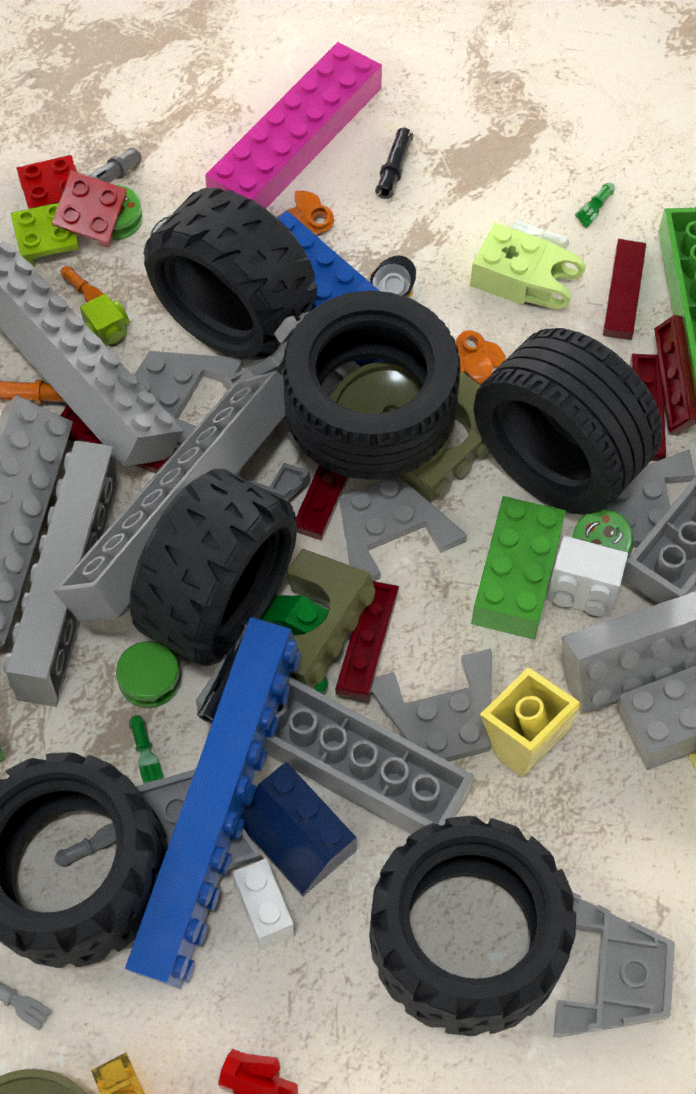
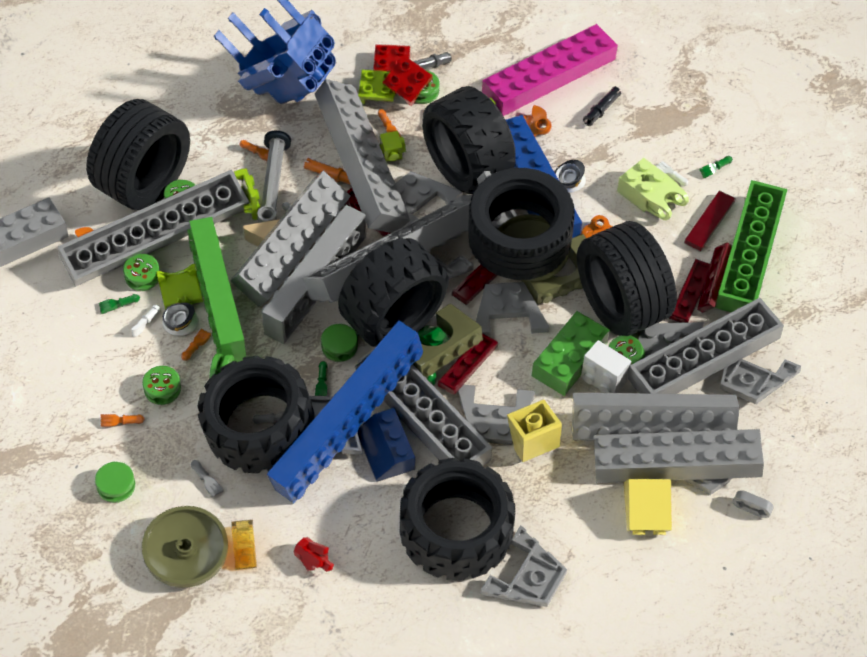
camera: 20 degrees right, 5 degrees down
white brick [232,858,294,950] -> none

